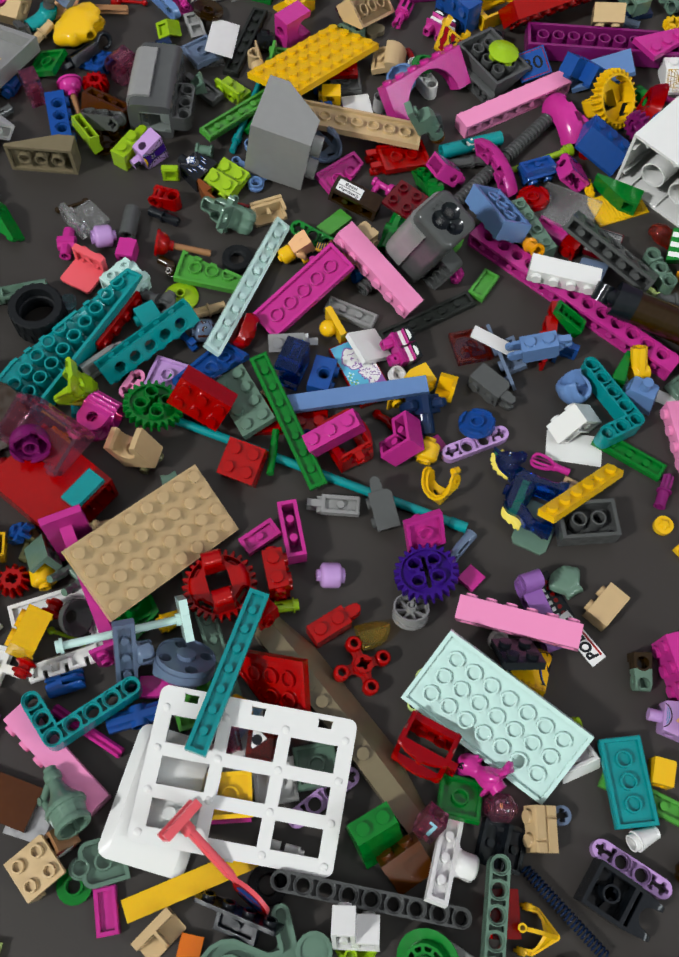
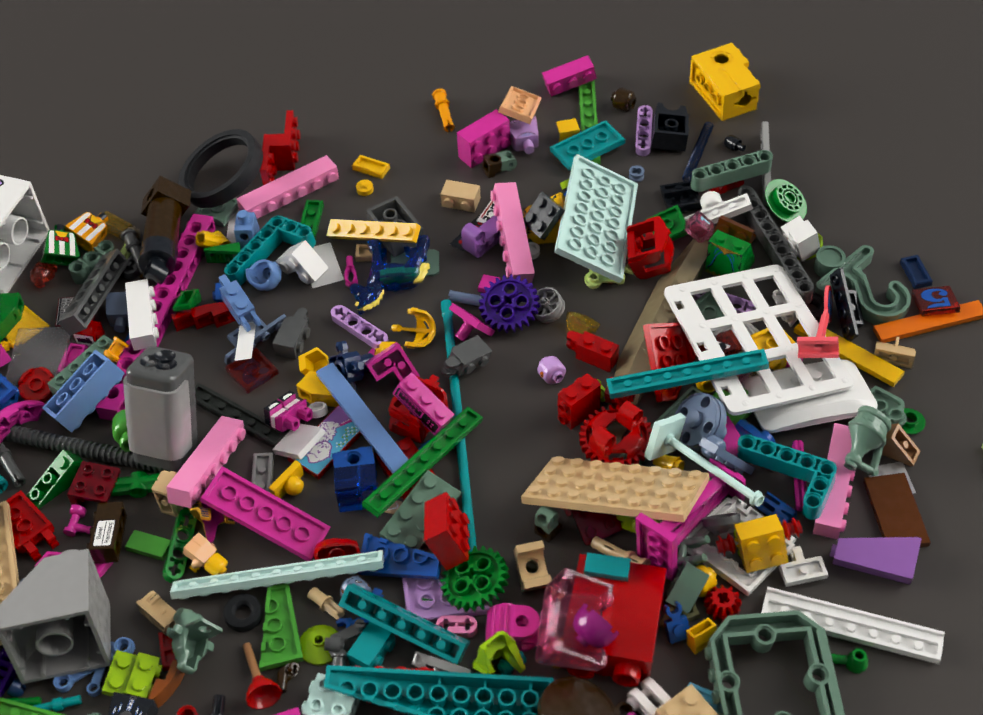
camera: 110 degrees left, 15 degrees down
tan bracket [3,834,66,904] -> none
dark pink tile [93,884,121,938] -> none
red brick [216,436,269,488] -> none
dark pink plate [238,518,282,557] -> none
green piece [266,429,280,476] -> none
light grey hinge [268,332,318,352] -> none
dark pink brick [277,499,307,565] -> none
light grey hinge [306,494,360,517] -> none
red gear [332,636,391,697] -> none
red piece [372,409,394,431] -> none
dark pink torso [426,151,465,188] -> none
dark pink animal [457,753,514,797] -> none
blue tile [458,408,496,439] -> none
clear pink head [483,793,518,823] -> none
yellow helmet [513,902,560,957] -> none
tan brick [522,805,559,854] -> none
sand green animal [548,566,584,600] -> none
white cone [626,826,661,853] -> none
magenta axle [653,473,674,510] -> none

